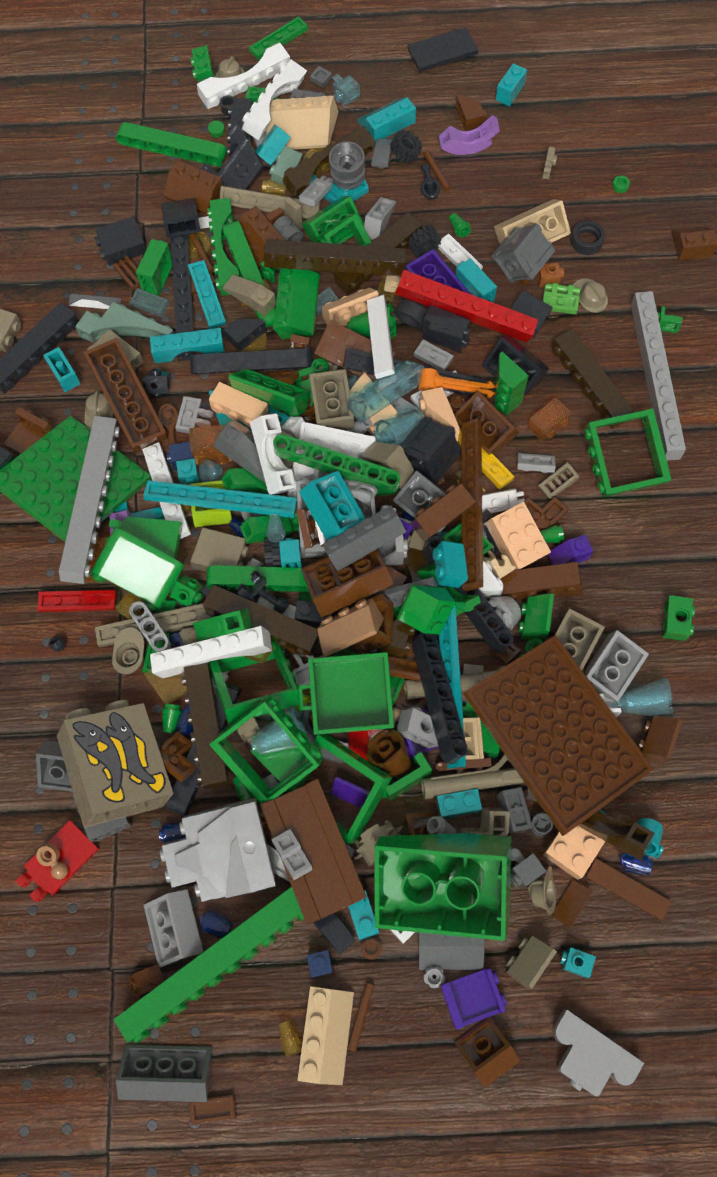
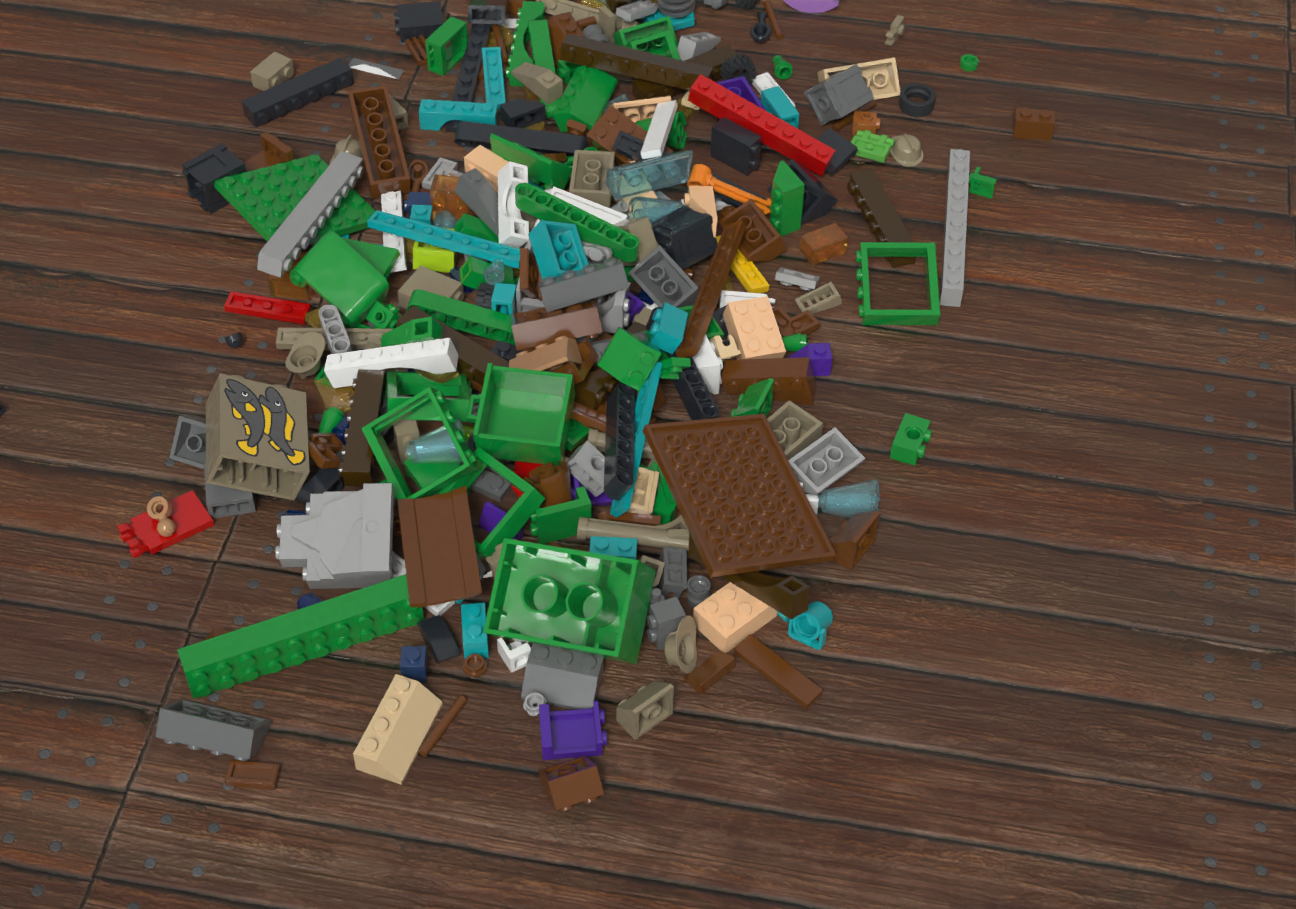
camera: 10 degrees right, 20 degrees down
teal brick [43,347,80,392] -> none
sand green arch [76,302,174,343] -> none
clear light blue tile [130,288,169,317] -> none
black brick [143,369,171,396] -> none
light grey slope [144,890,203,968] -> none
black bar [237,570,289,614] -> none
light grey slope [271,829,312,880] -> none
clear yellow cone [278,1020,302,1057] -> none
black tyre [394,299,427,329] -> none
reddish brown wedge [410,483,476,542] -> none
light grey plate [414,340,454,371] -> none
light grey cone [488,596,521,631] -> none
light grey brick [553,1009,644,1097] -> none
teal brick [560,947,596,978] -> none
clear blue brick [620,853,653,876] -> none

